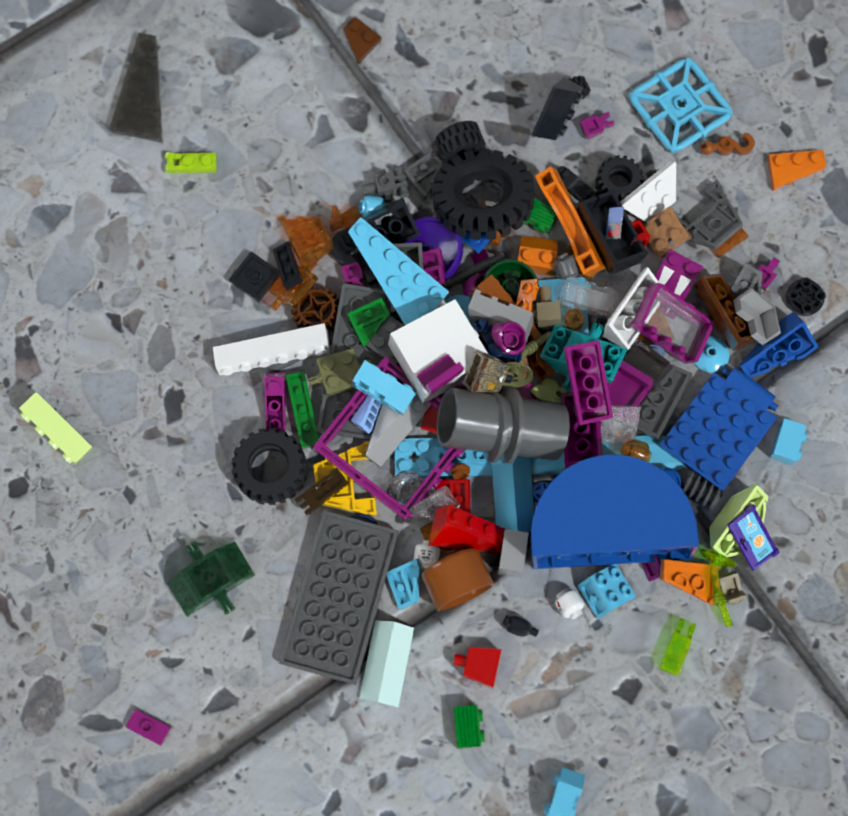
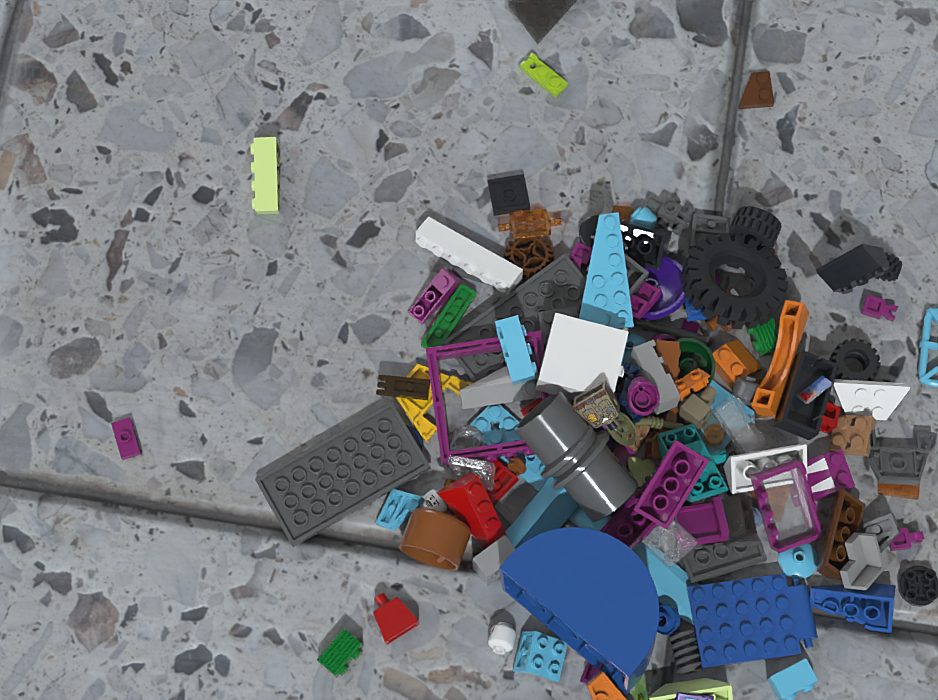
camera: 45 degrees right, 5 degrees down
clear green slope [167,541,255,617] -> none
black tyre [231,428,308,505] -> none
black tile [273,241,303,290] -> none
clear orange wing [279,216,333,271] -> none
olive plate [308,348,372,397] -> none
clear orange slope [330,205,344,232] -> none
green wing [347,297,390,348] -> none
light blue slope [351,396,382,434] -> none
light aqua slope [359,620,414,707] -> none
magenta panel [417,354,464,395] -> none
black plant [502,614,539,637] -> none
black piece [557,166,598,201] -> none
clear orange head [621,439,652,462] -> none

